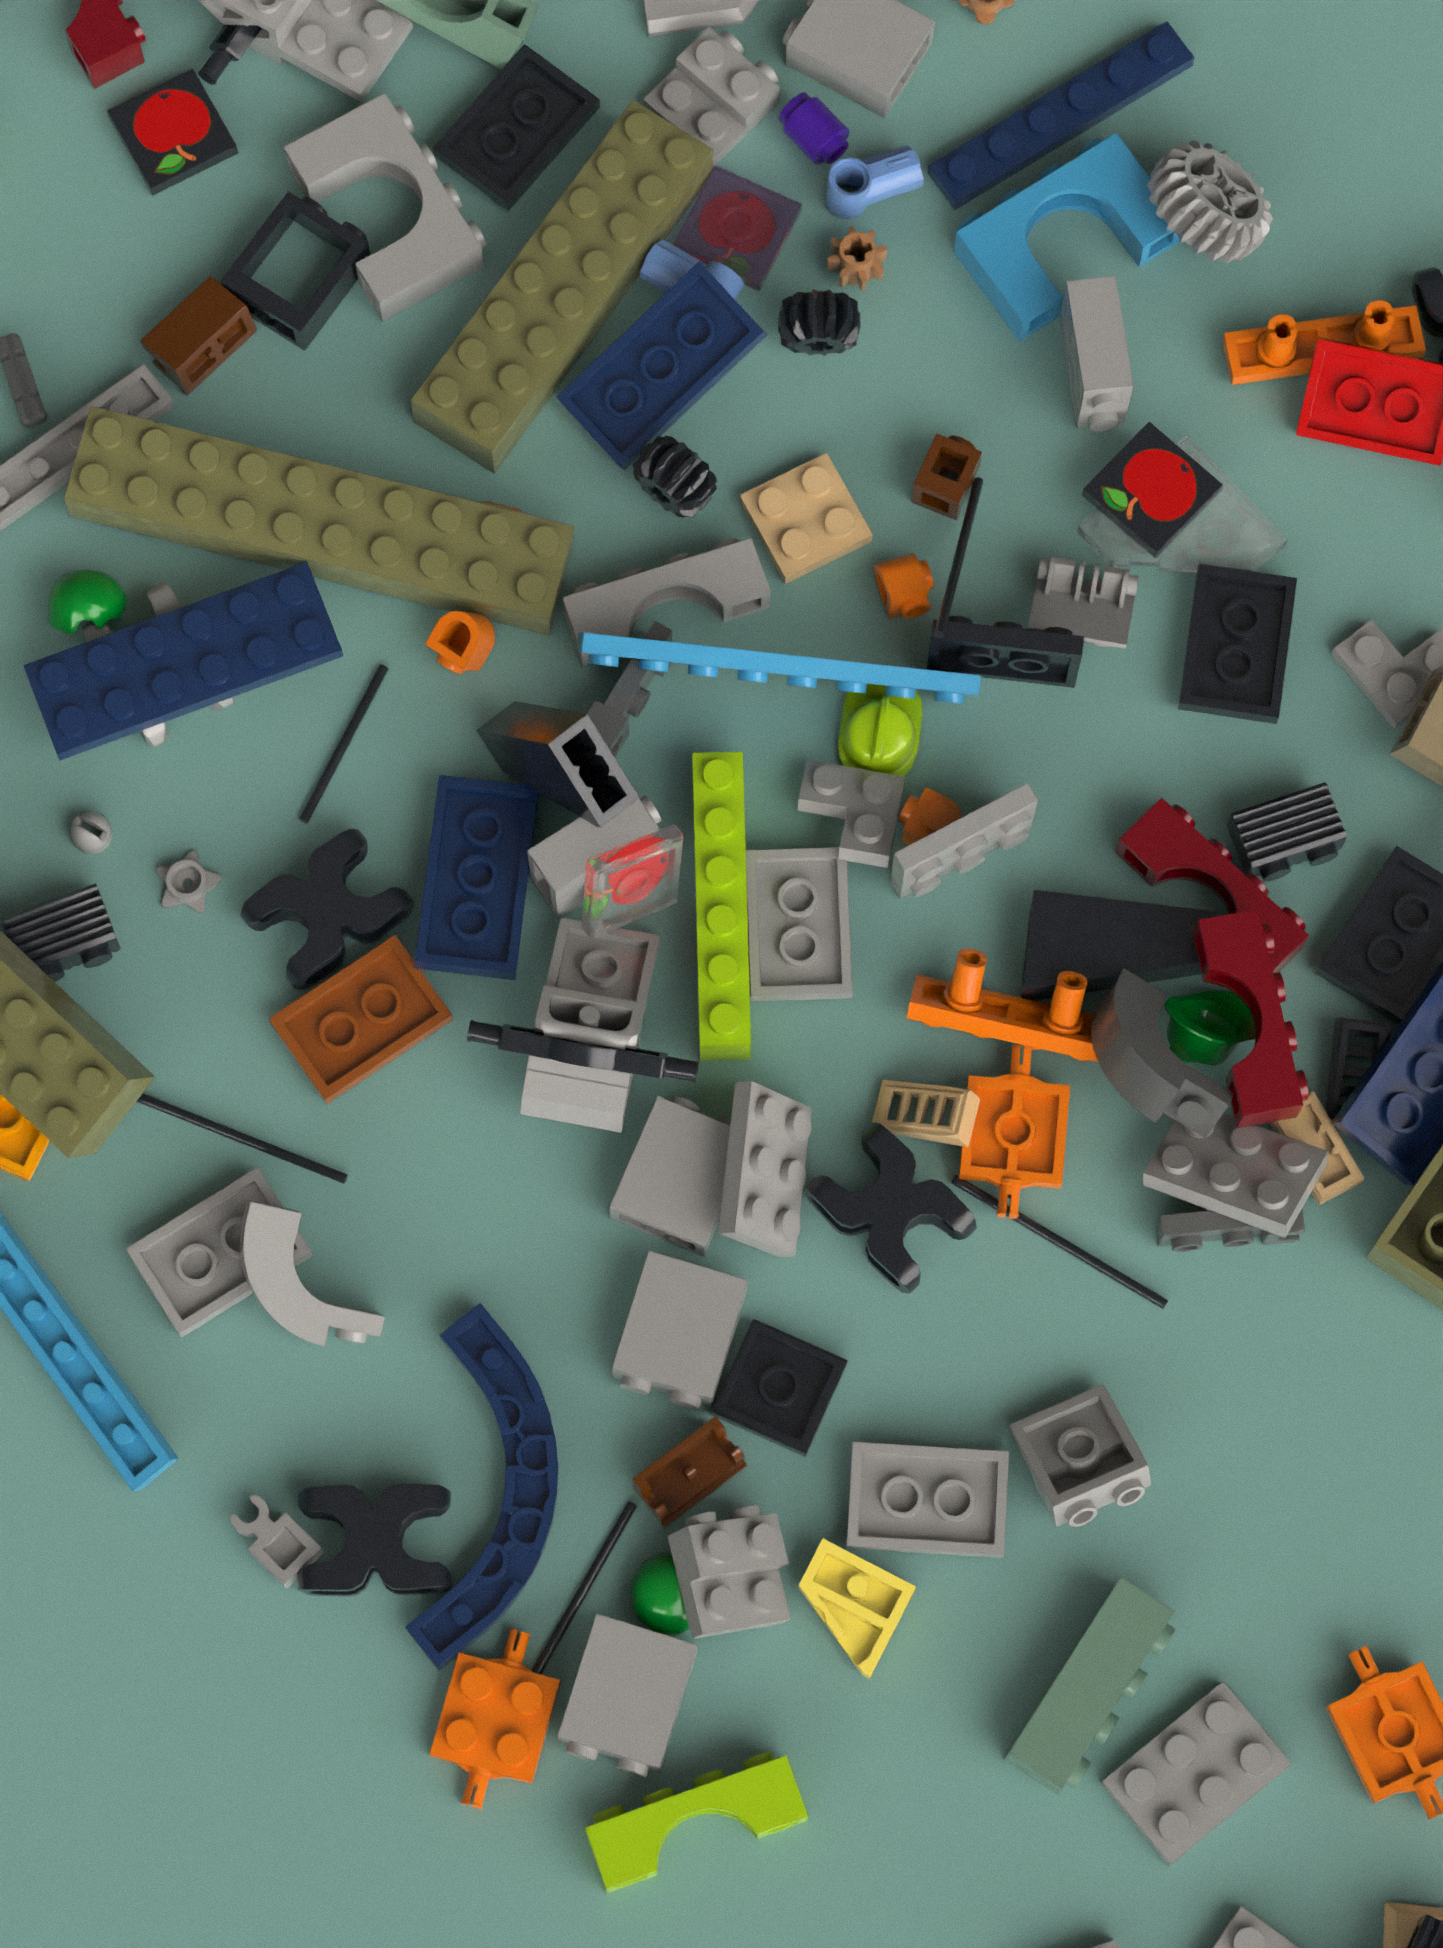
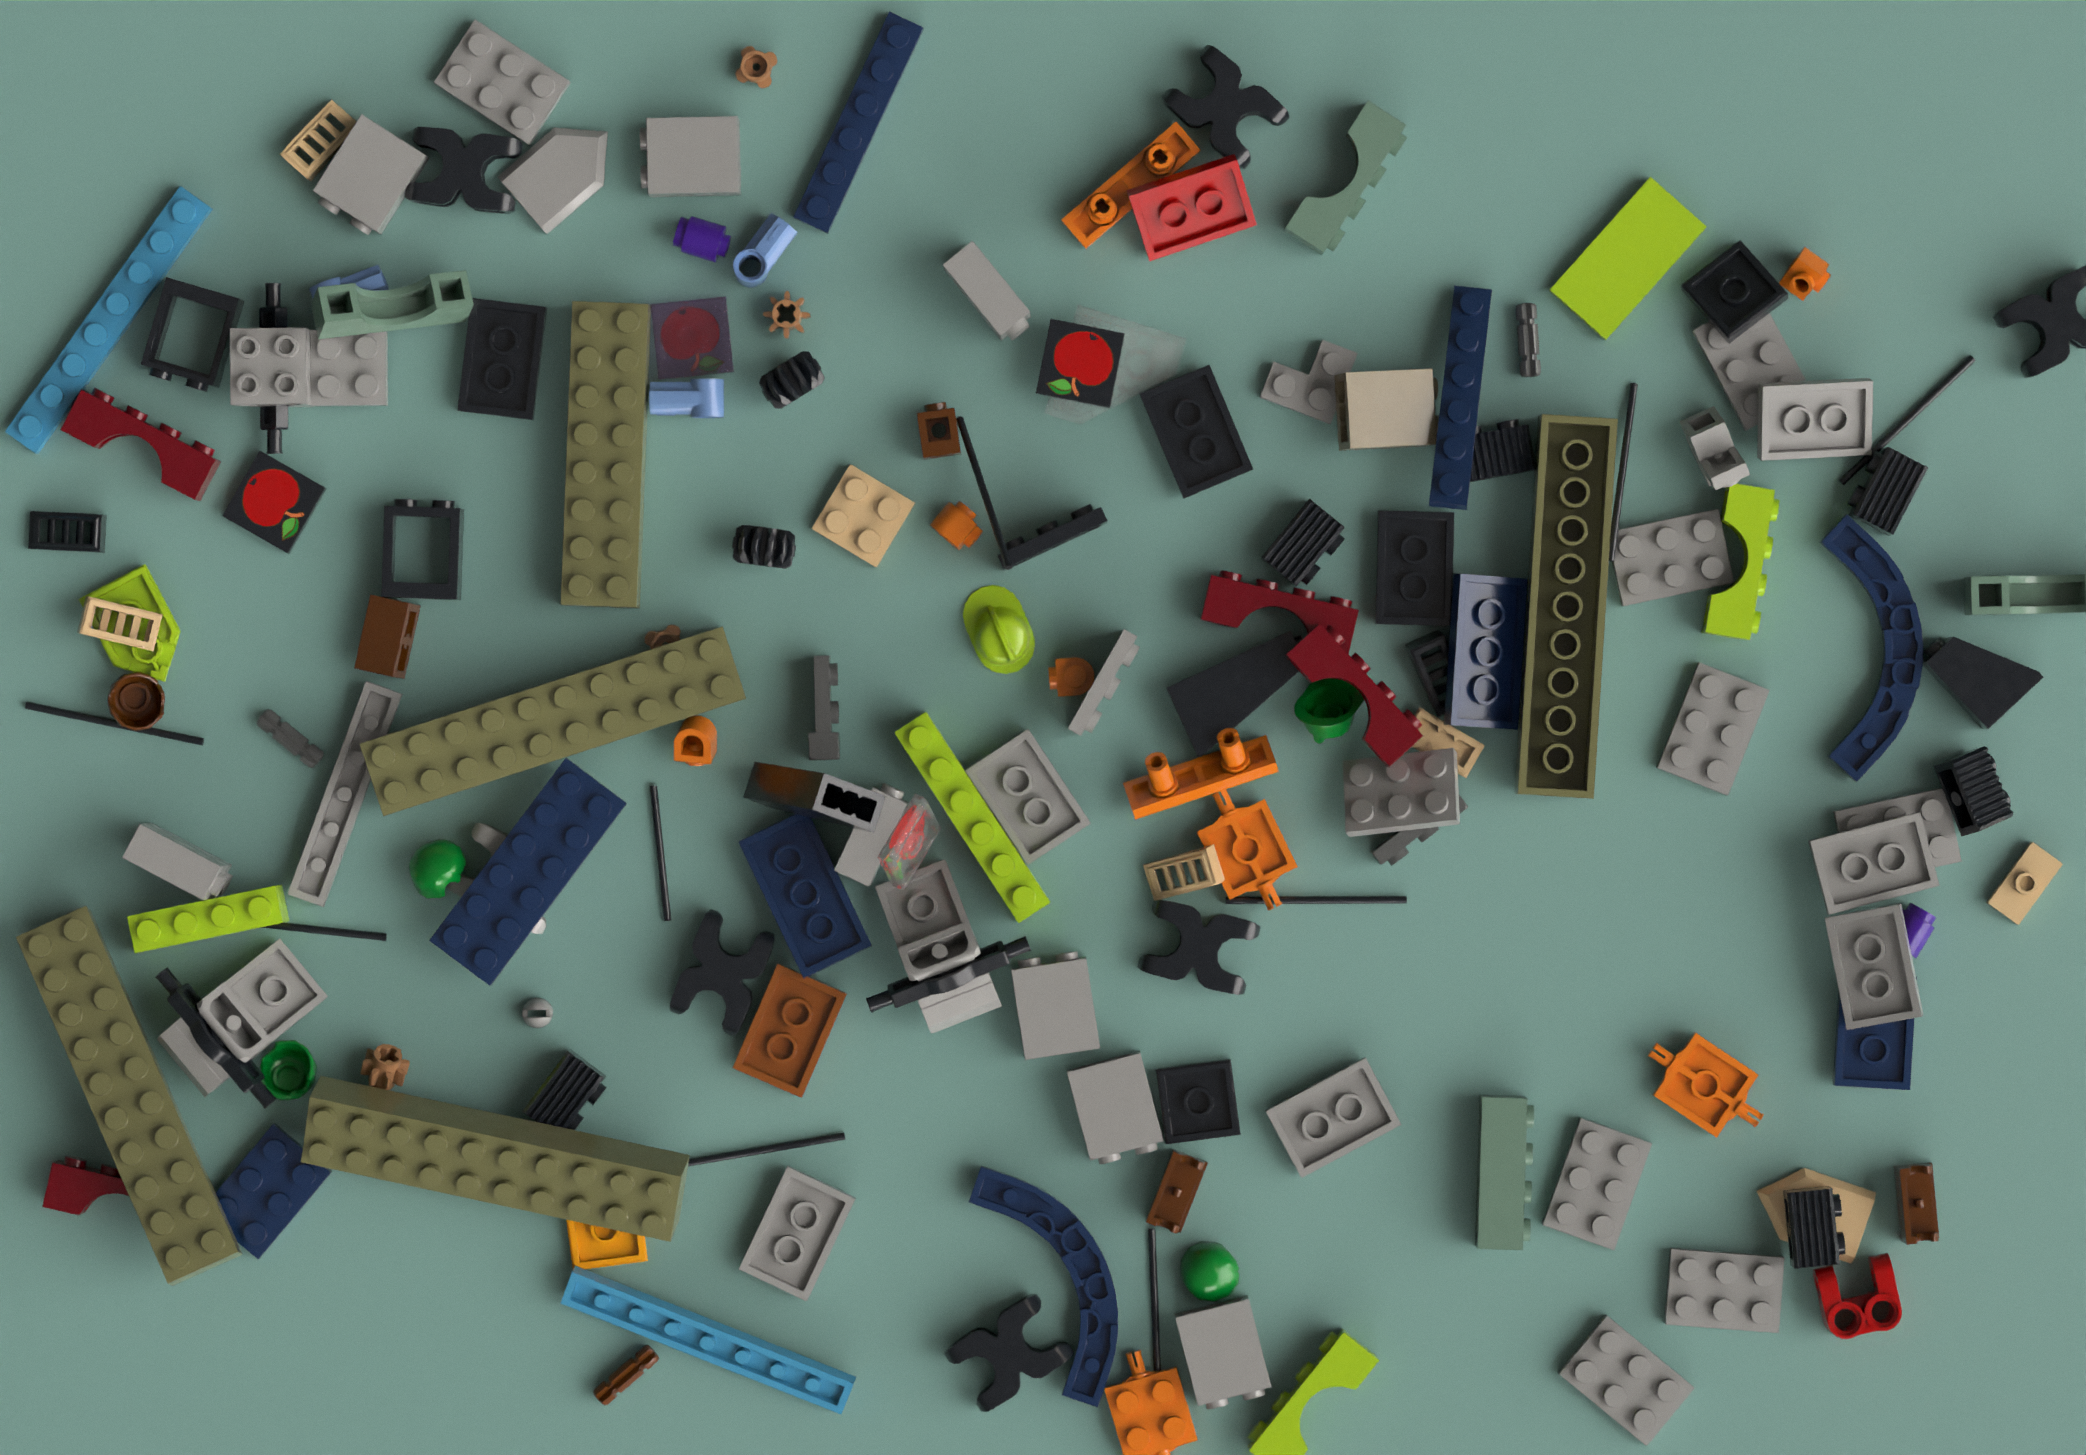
camera: 30 degrees left, 15 degrees up
light grey plate [157,850,222,913] -> none
light grey plate [229,1494,324,1590] -> none
light grey arch [240,1200,385,1346] -> none
light grey arch [284,93,486,322] -> none
dark blue plate [556,261,767,470] -> none
light grey arch [562,538,771,668] -> none
dark azure plate [577,632,981,704] -> none
light grey plate [643,27,779,168] -> none
light grey plate [667,1505,791,1639] -> none
light grey plate [718,1081,811,1258] -> none
light grey plate [797,759,905,868] -> none
light yellow wing [798,1539,916,1679] -> none
dark azure arch [954,133,1179,342] -> none
light grey plate [1010,1384,1151,1527] -> none
light grey hinge [1027,556,1139,649] -> none
dark grey arch [1091,968,1235,1138] -> none
light grey gear [1147,140,1273,264] -> none

